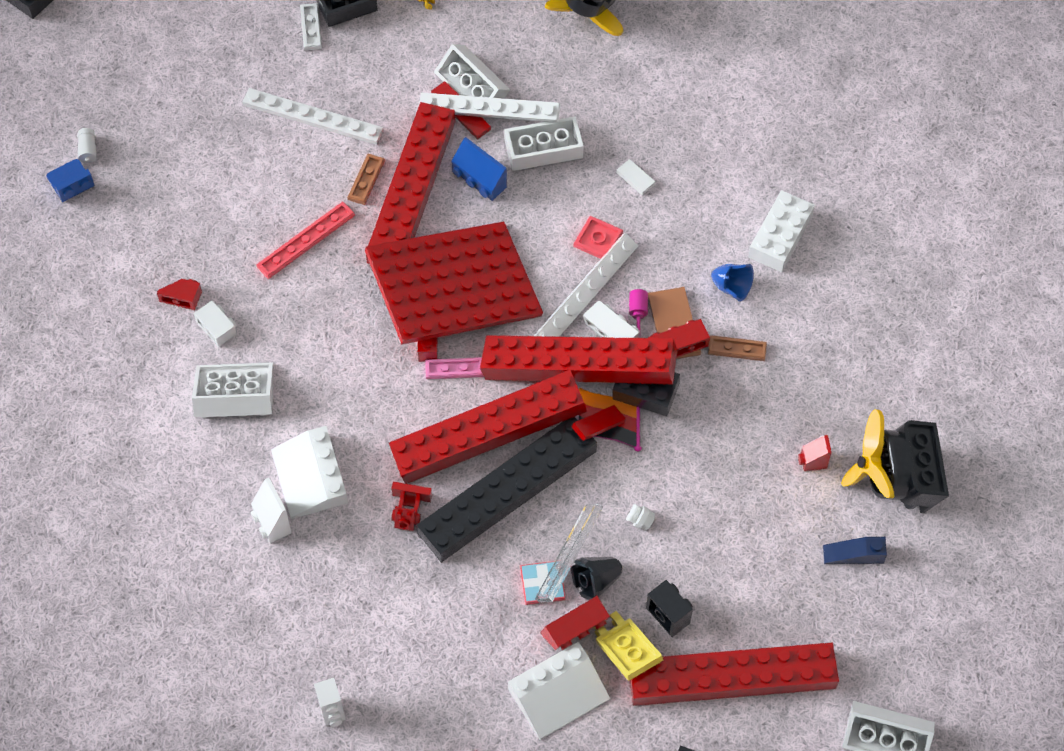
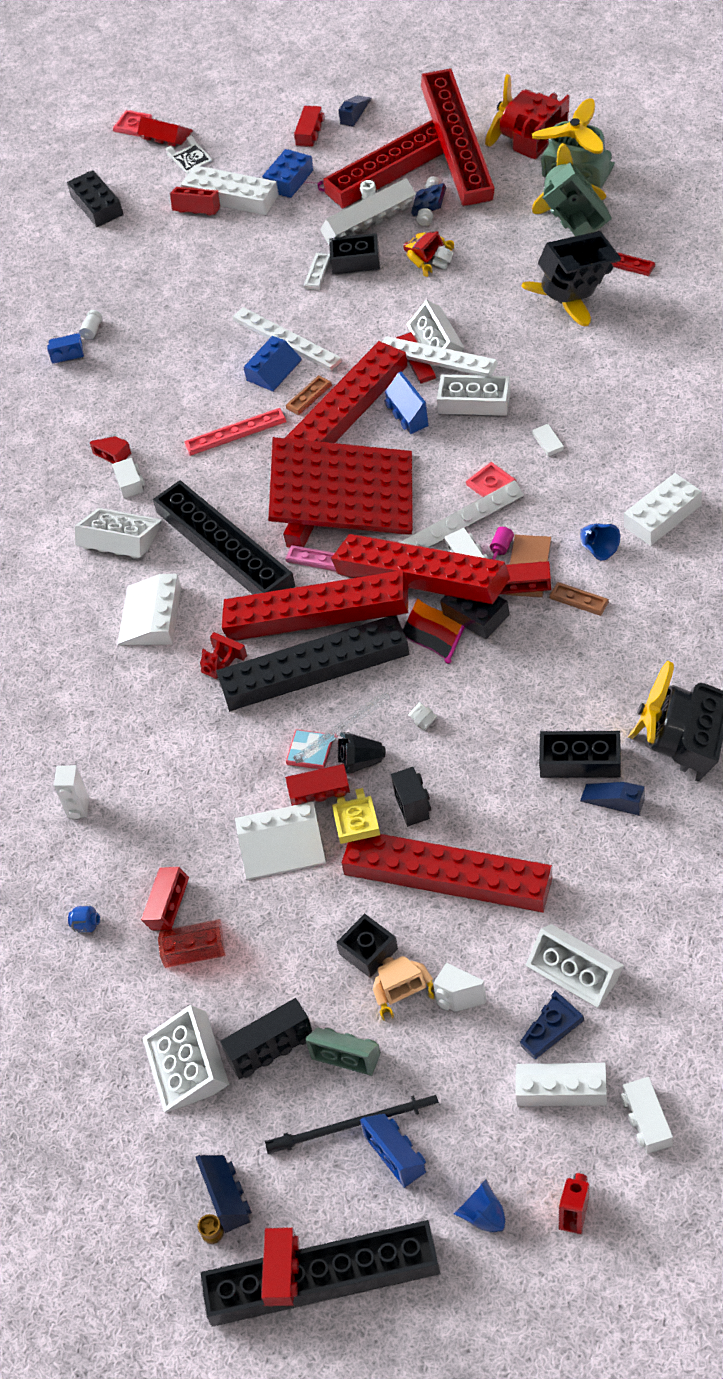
camera: 30 degrees right, 10 degrees down
white slope [251,477,291,543] -> none
red tile [571,405,626,441] -> none
slope [798,435,832,471] -> none
none -> black brick [153,480,295,595]
none -> blue slope [243,335,302,392]
none -> black brick [539,731,621,778]

